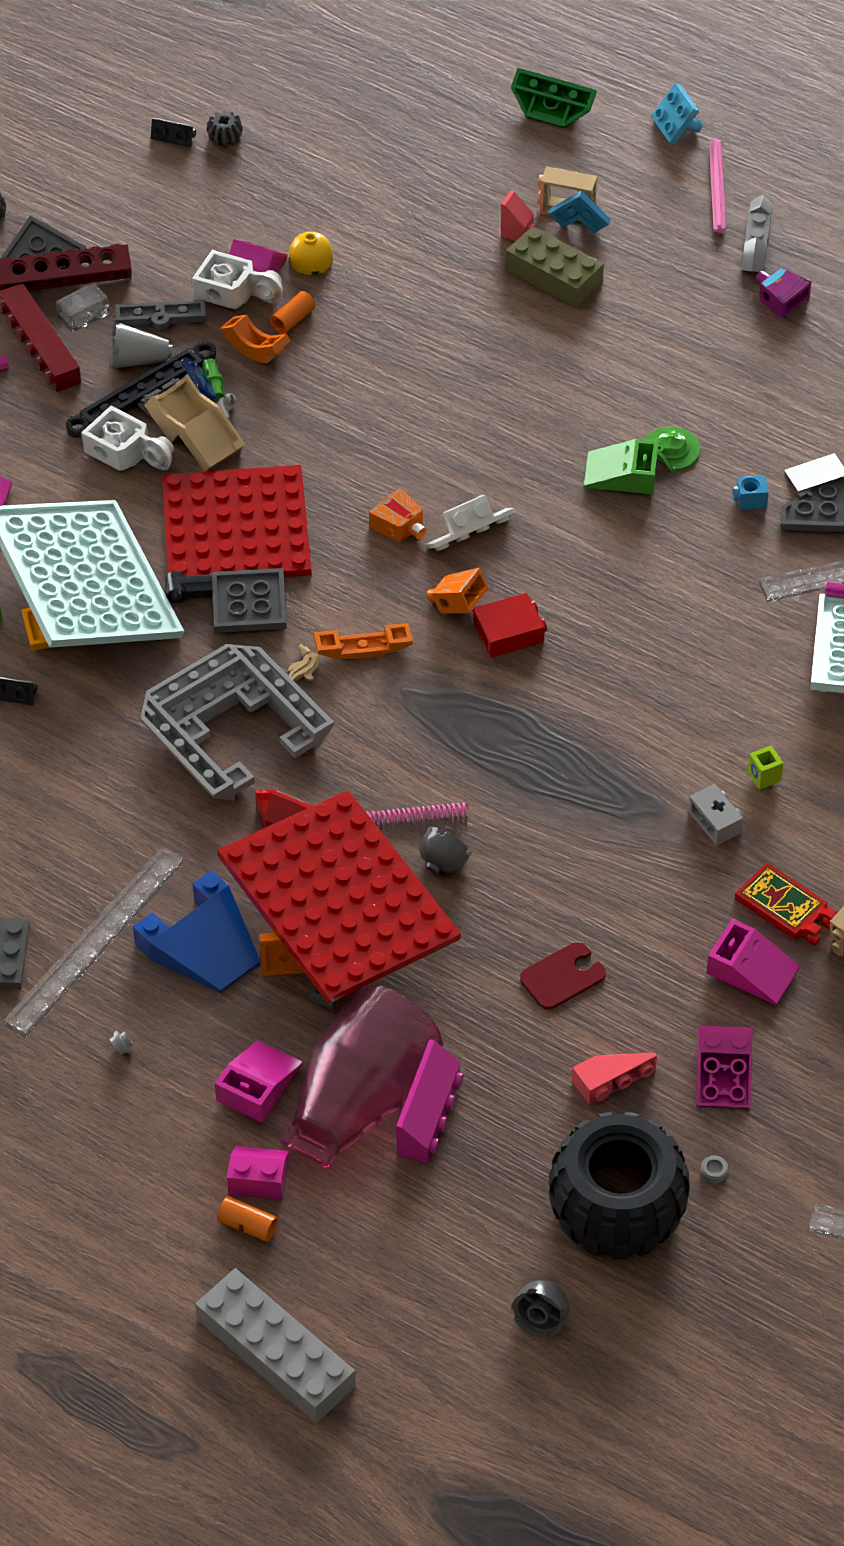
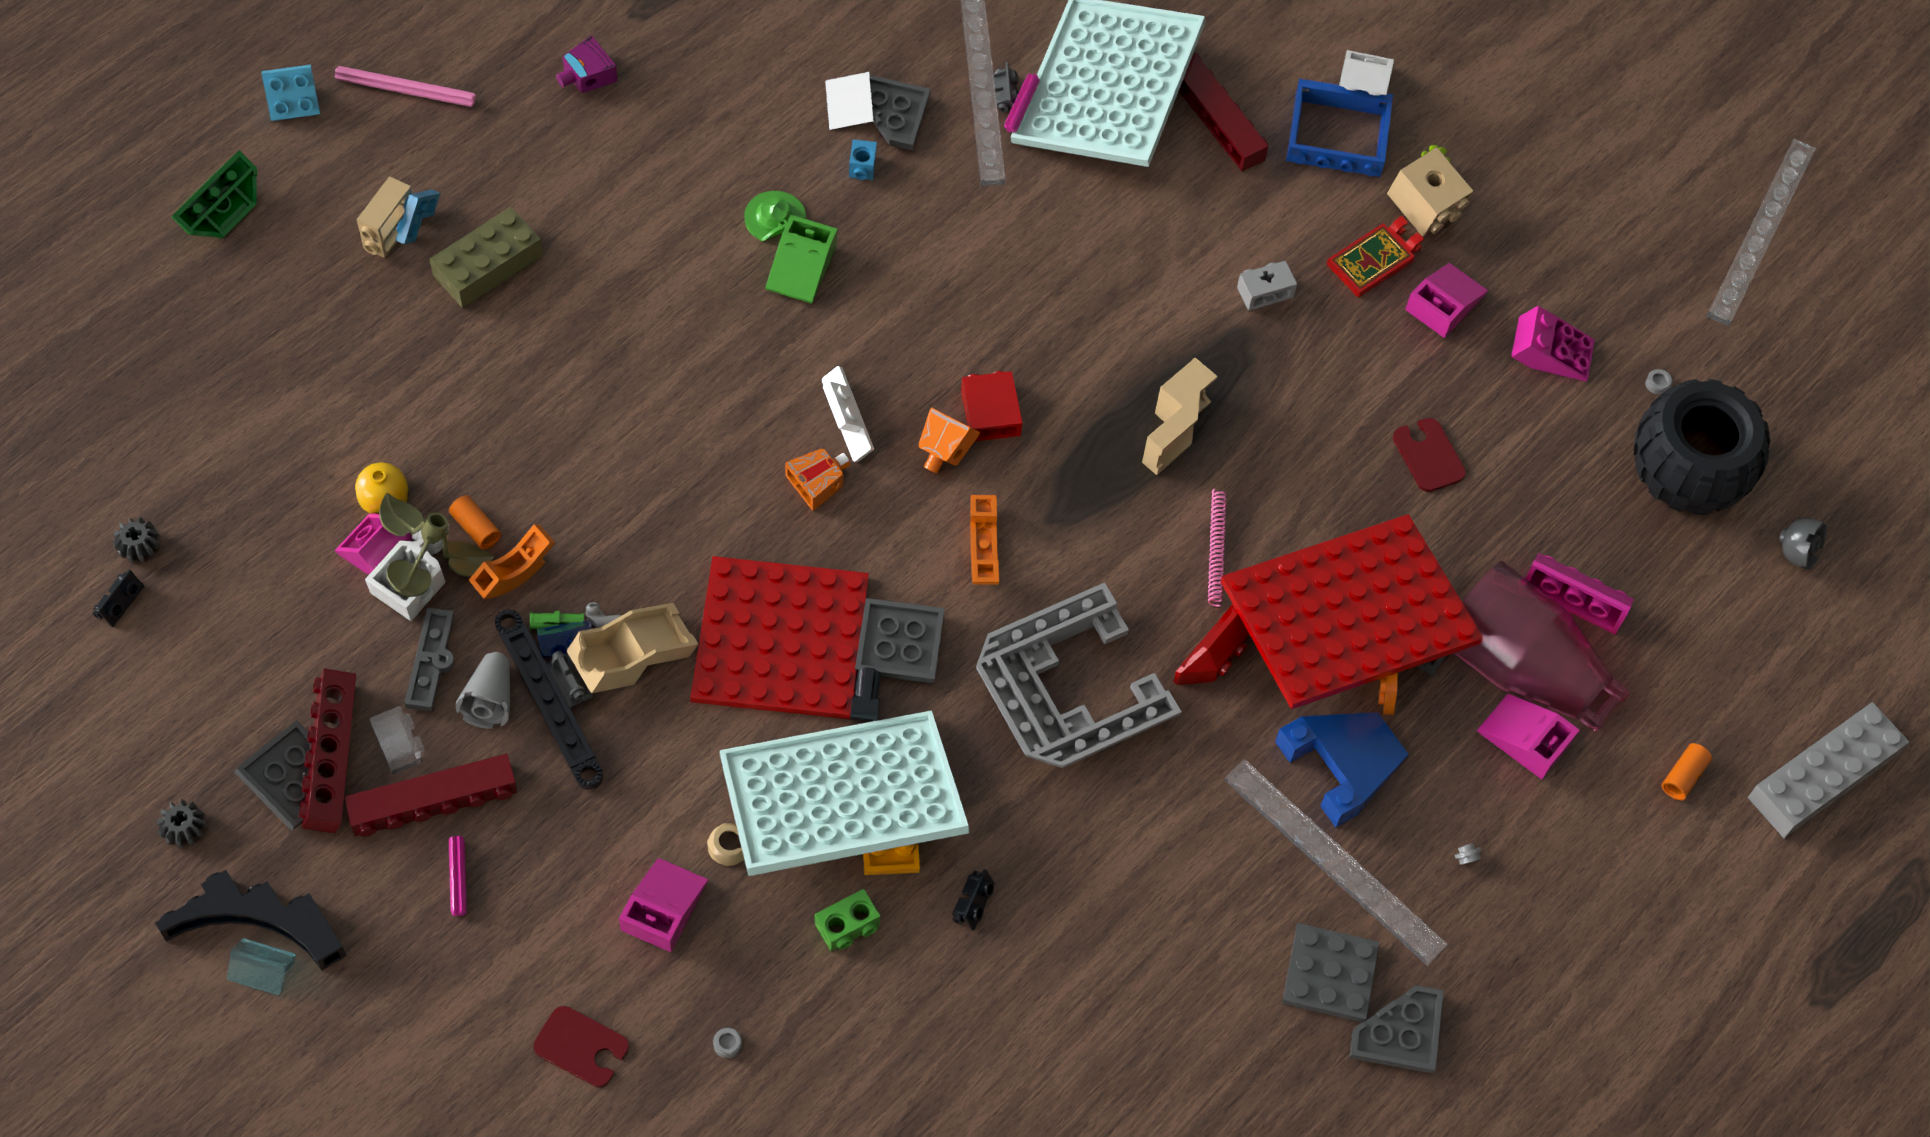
camera: 85 degrees left, 10 degrees up
white brick [81,406,174,471] -> none
dark pink slope [227,1146,290,1200] -> none
tan piece [288,644,320,682] -> none
dark grey cylinder [419,826,472,874] -> none
coral slope [501,190,536,241] -> none
coral slope [572,1053,657,1105] -> none
light grey brick [741,194,773,272] -> none
lime brick [747,745,784,790] -> none
none -> olive plant [379,493,494,597]
none -> tan piece [1142,358,1218,475]

